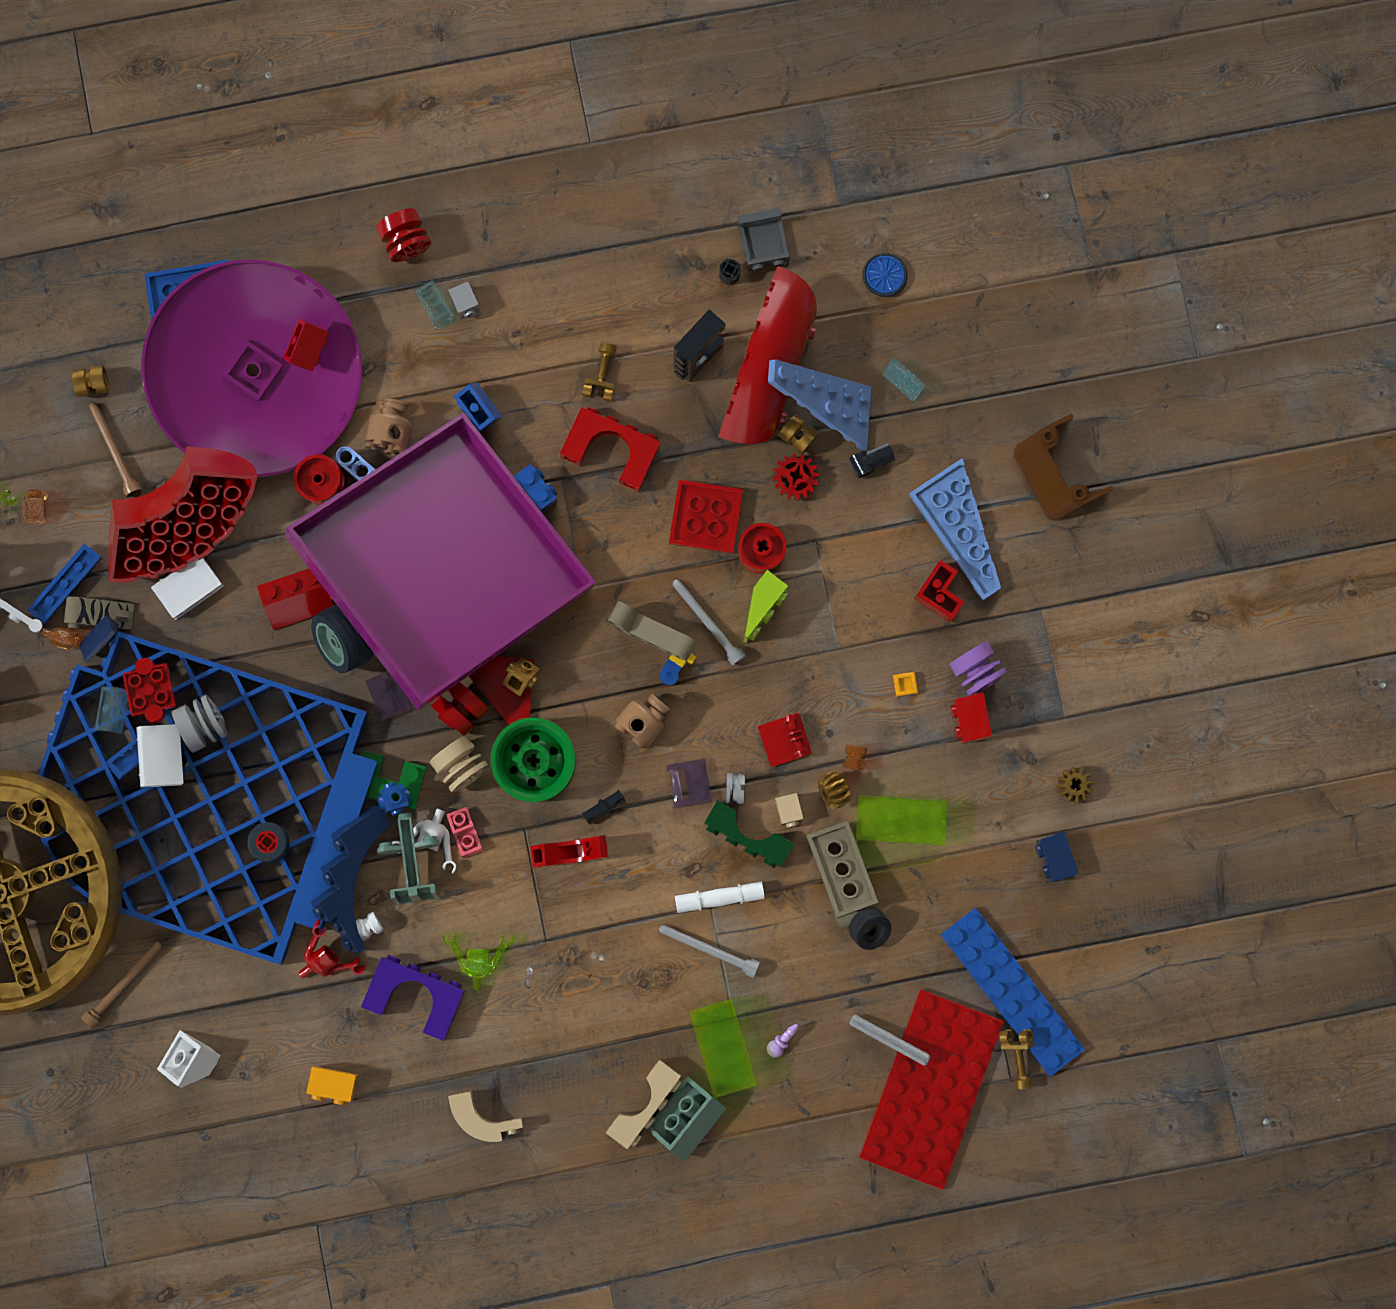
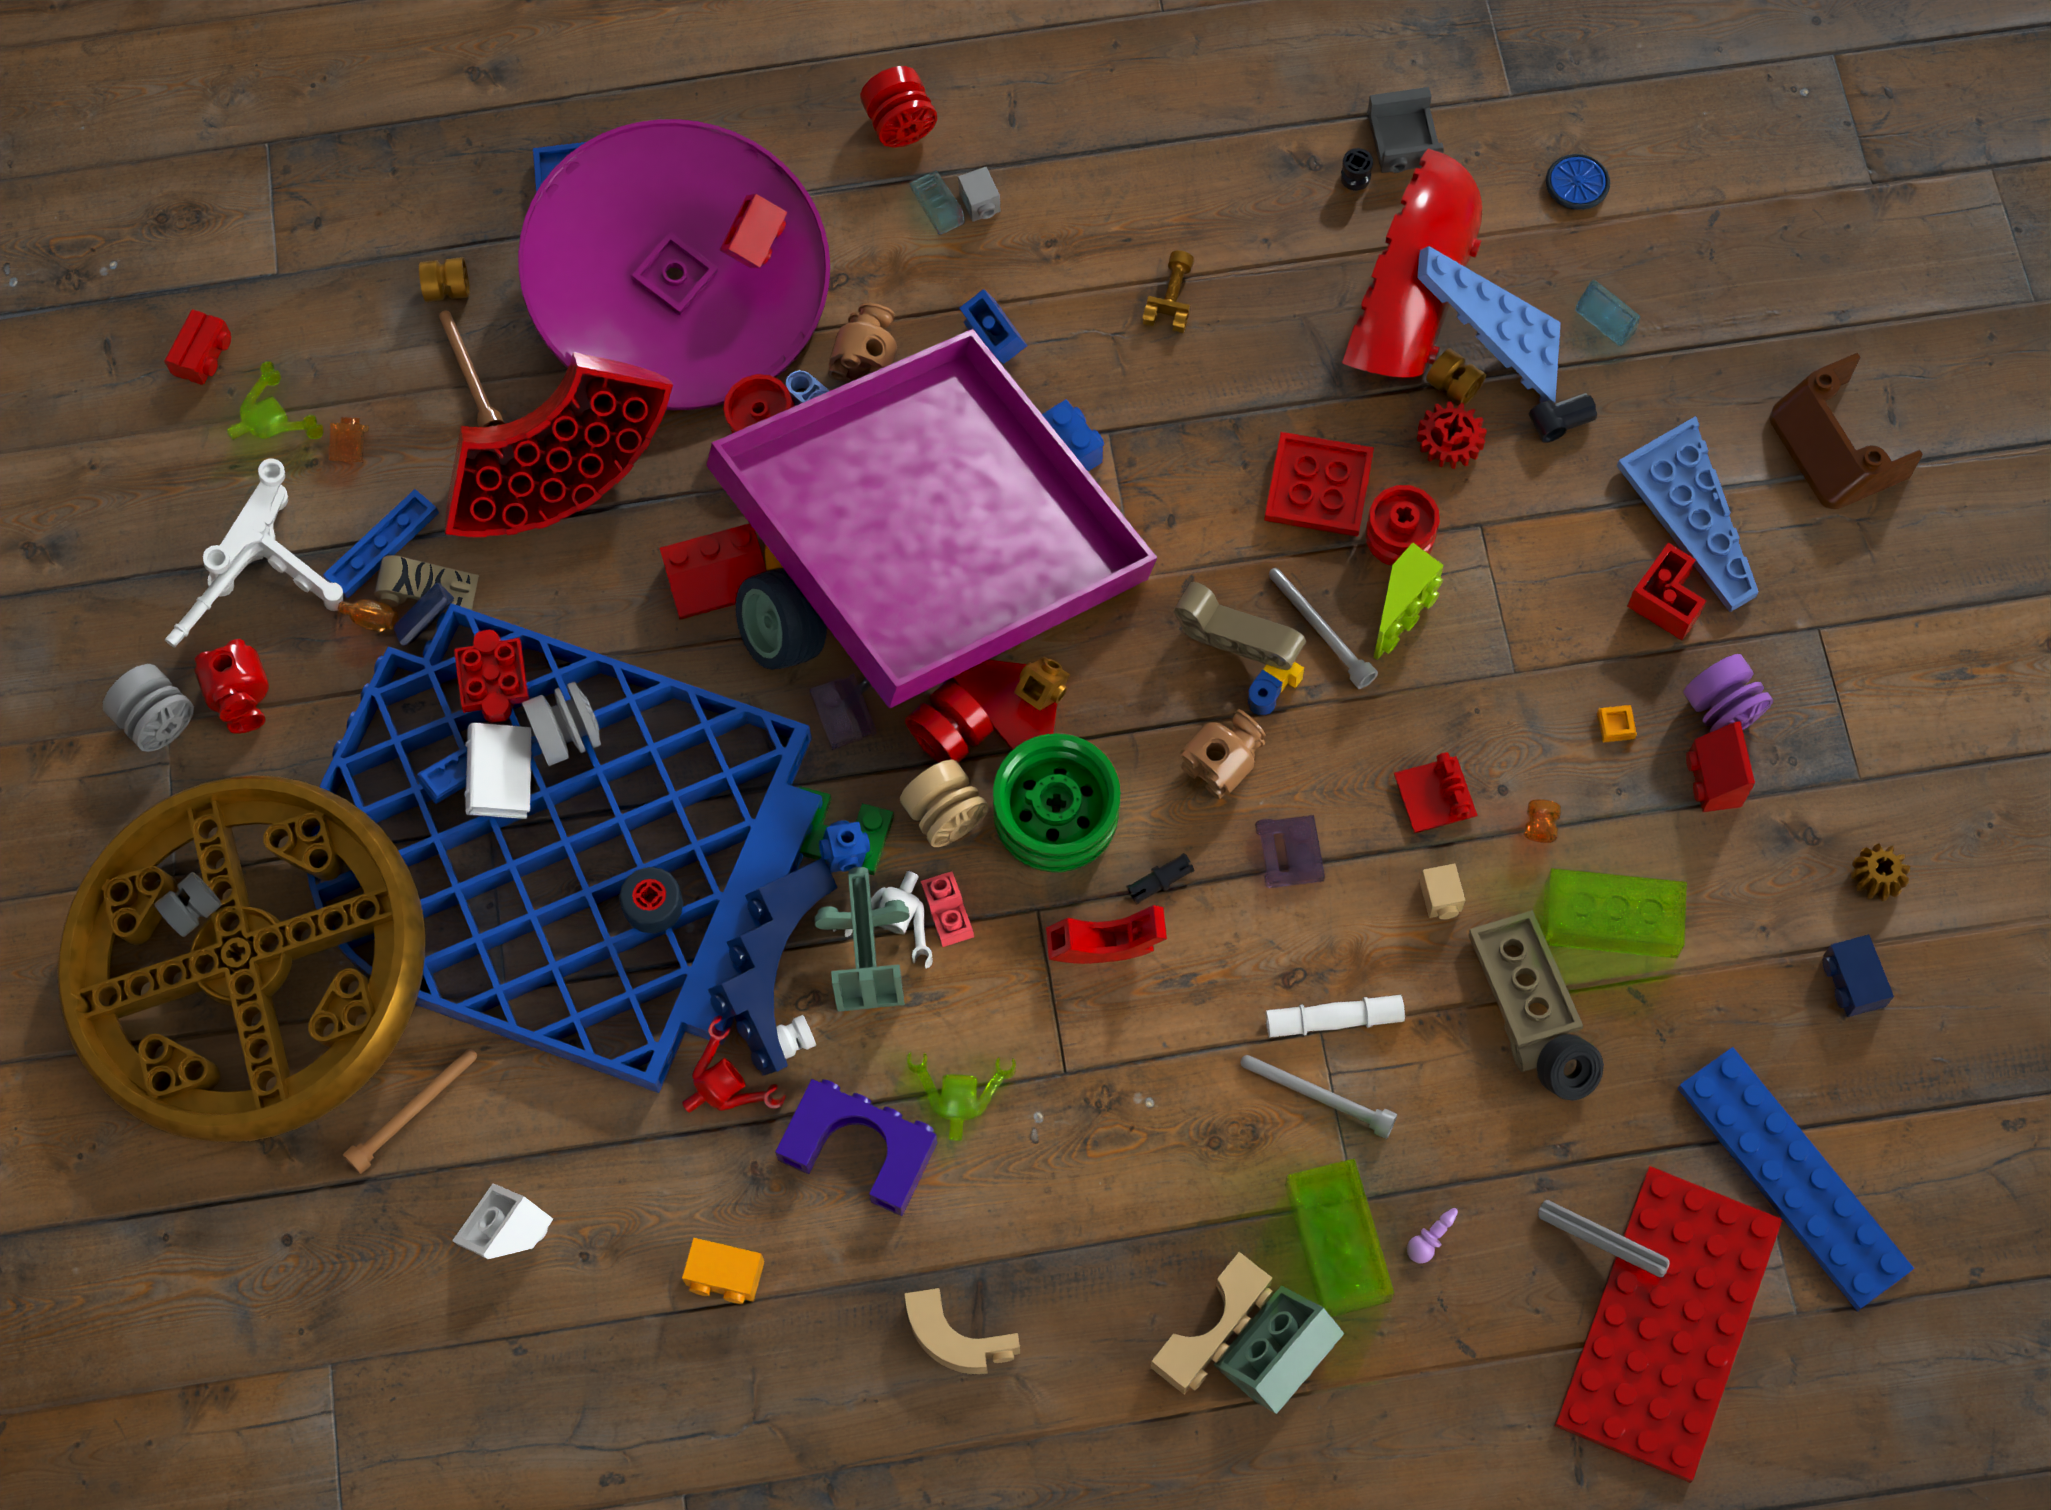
camera: 10 degrees right, 15 degrees down
clear light blue slope [95,686,128,733] -> none
white piece [151,557,224,620] -> none
red arch [560,407,660,492] -> none
black arch [673,309,726,382] -> none
dark green arch [704,800,794,869] -> none
light grey wheel [726,773,745,804] -> none
pearl gold gear [818,770,851,810] -> none
pearl gold bar [999,1029,1035,1090] -> none

